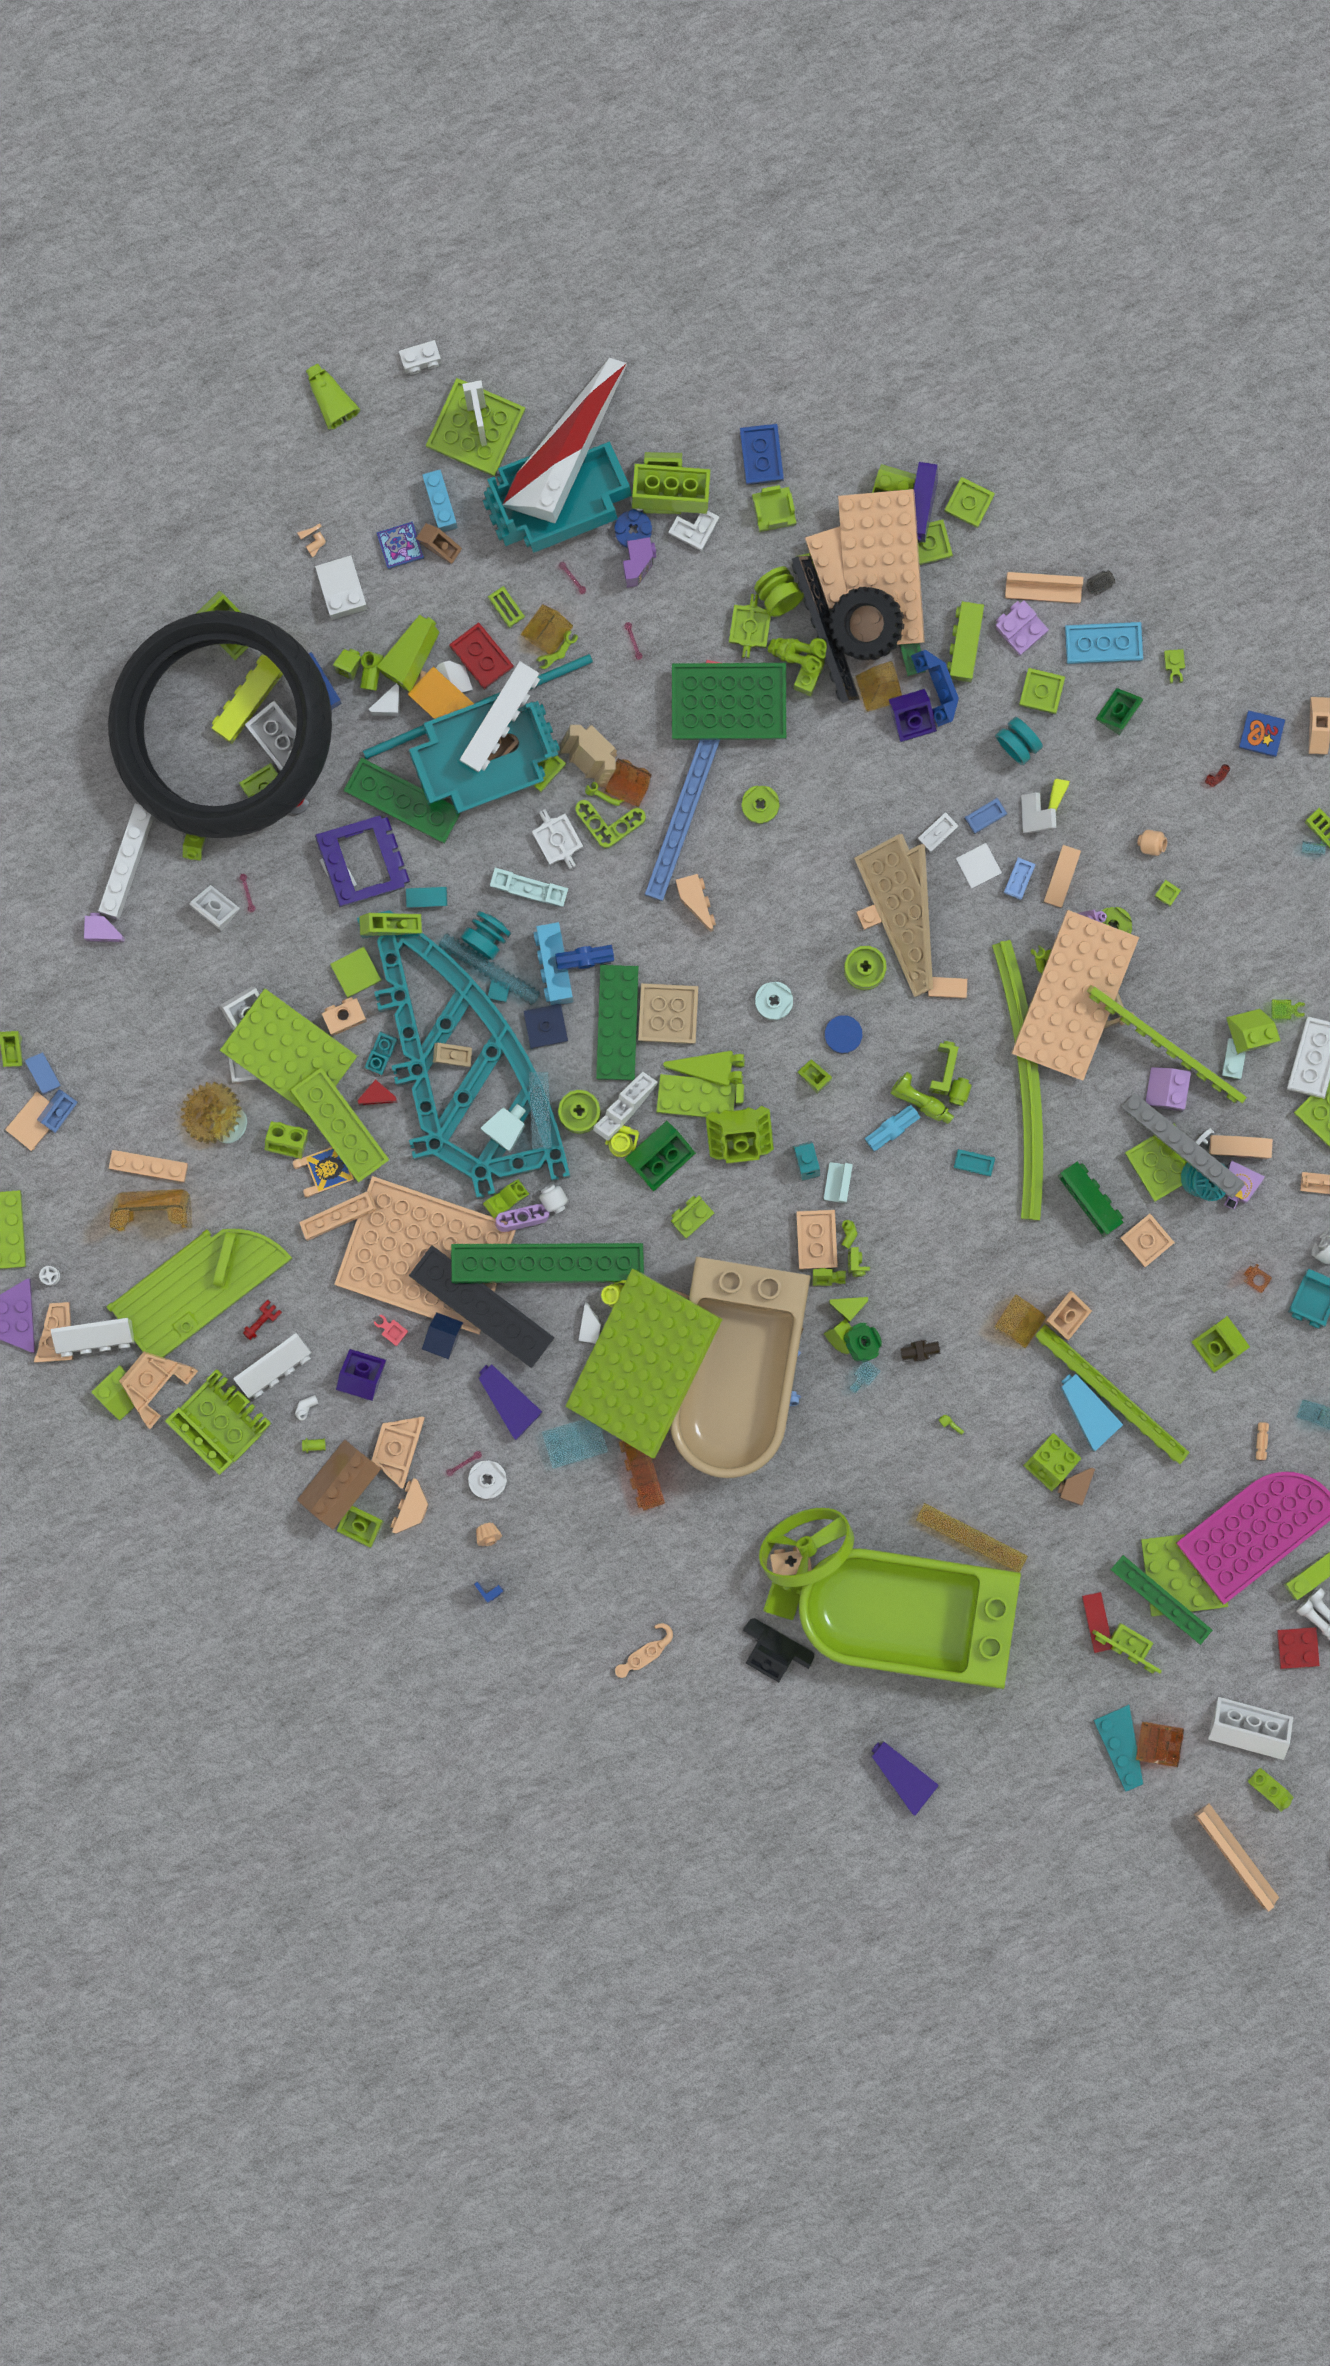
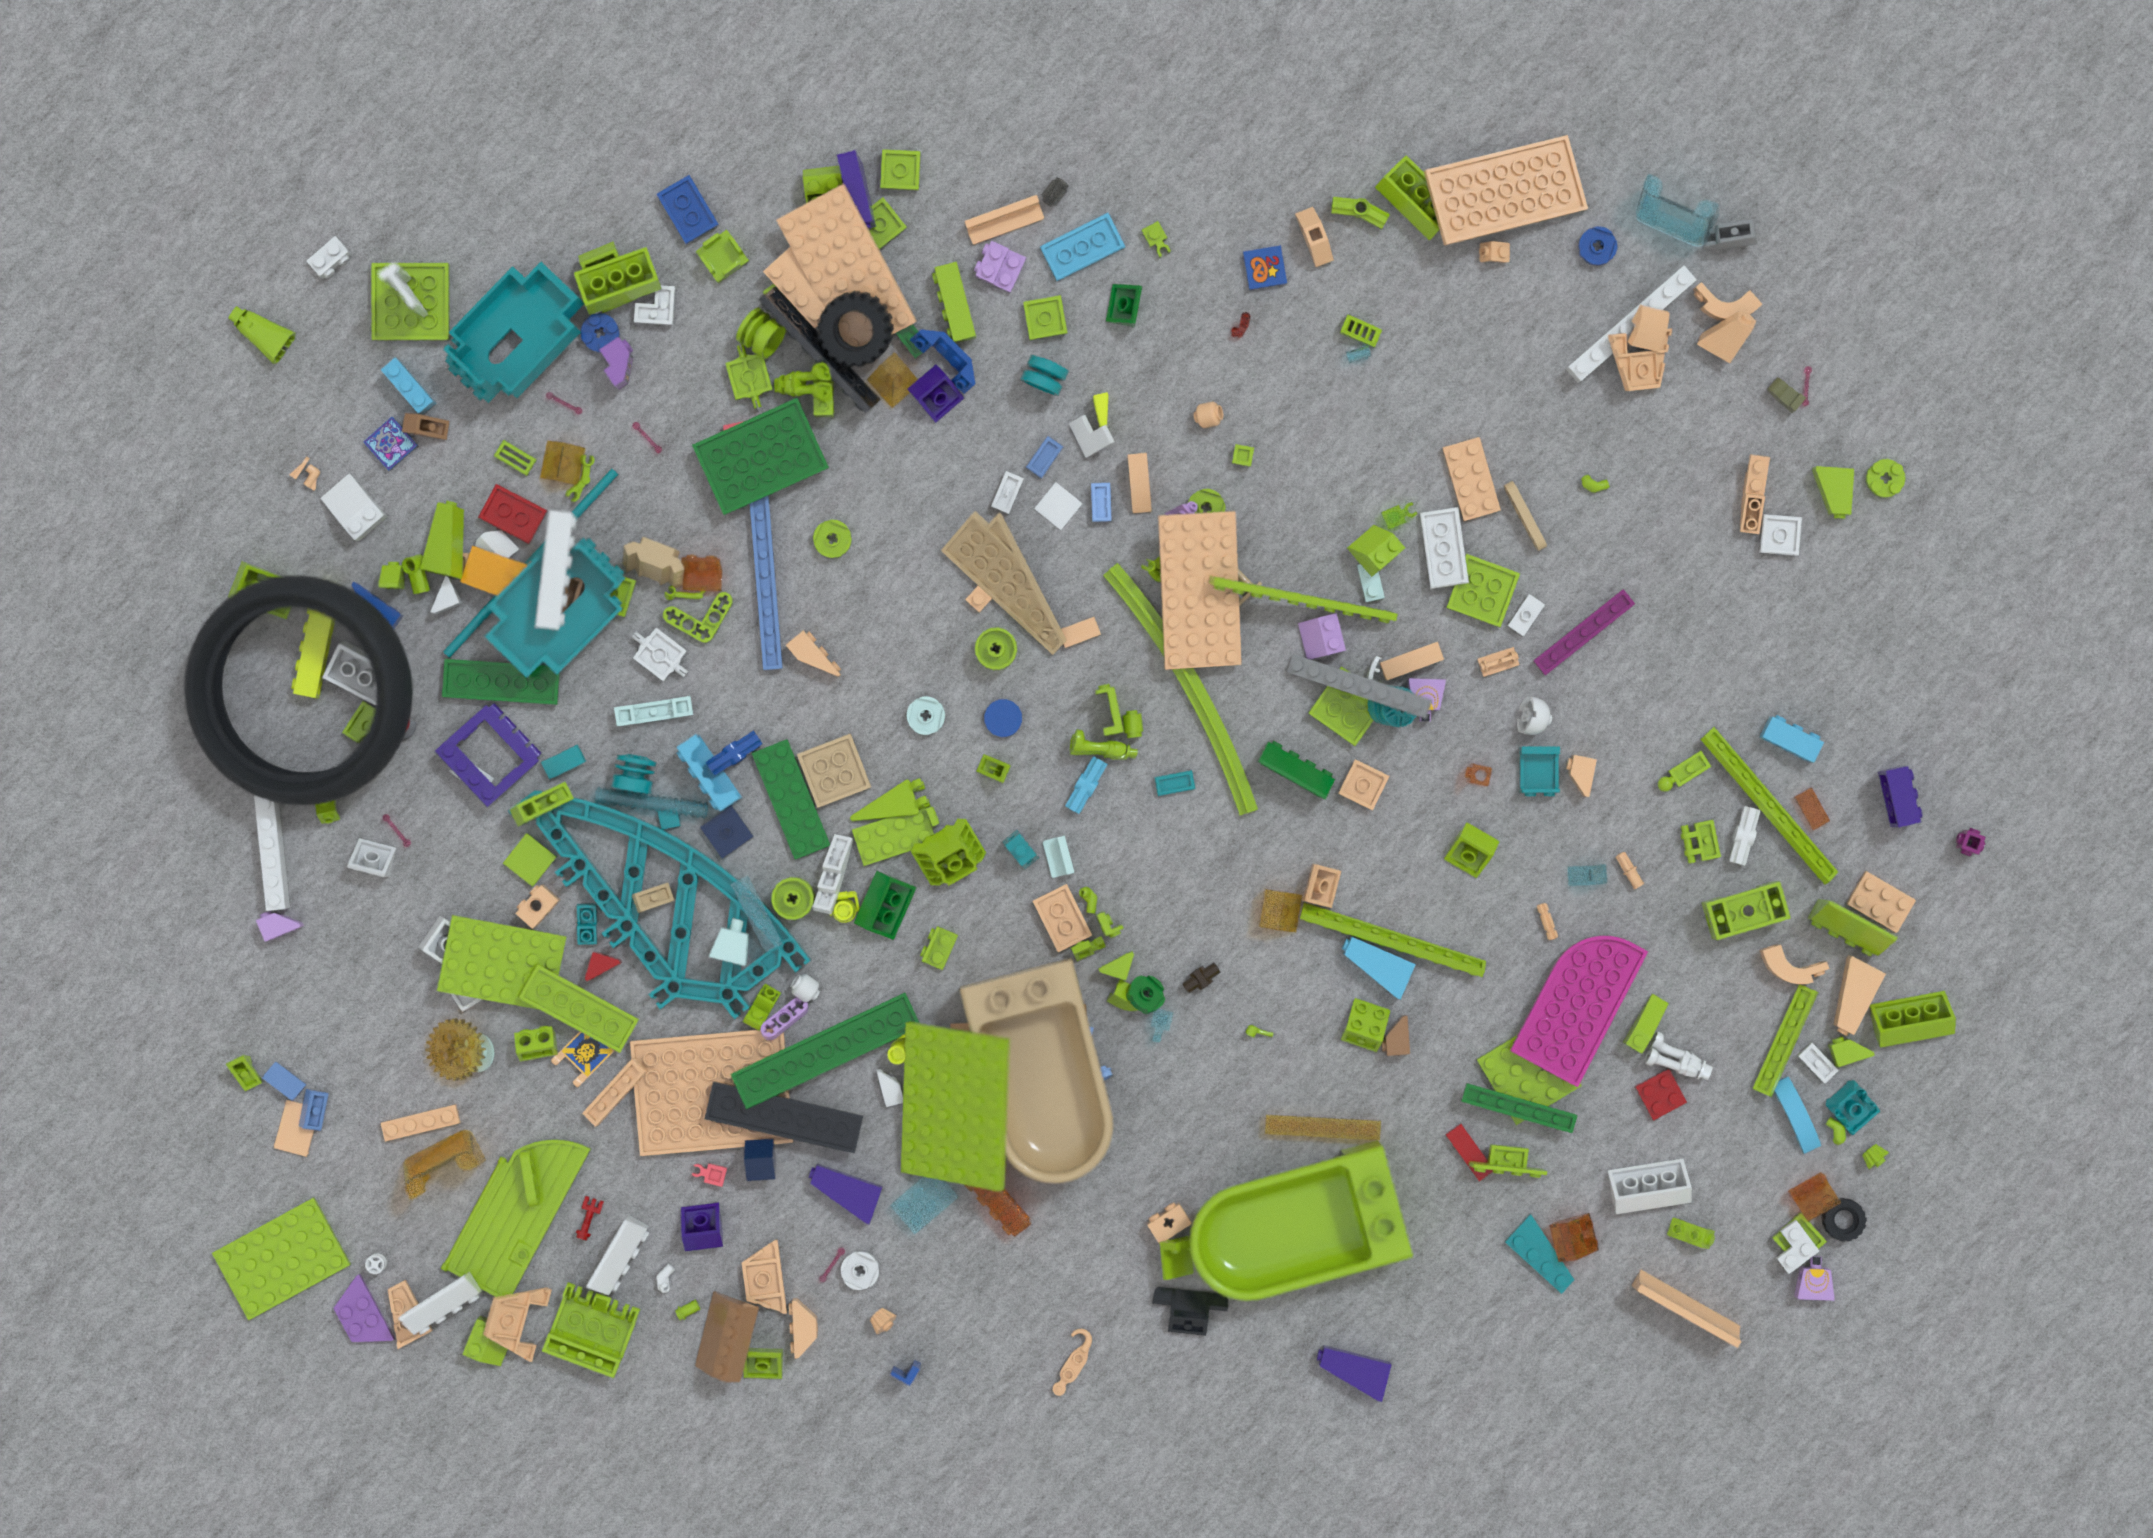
camera: 25 degrees left, 5 degrees up
wedge [503,358,627,523] -> none
lime piece [759,1508,854,1587] -> none

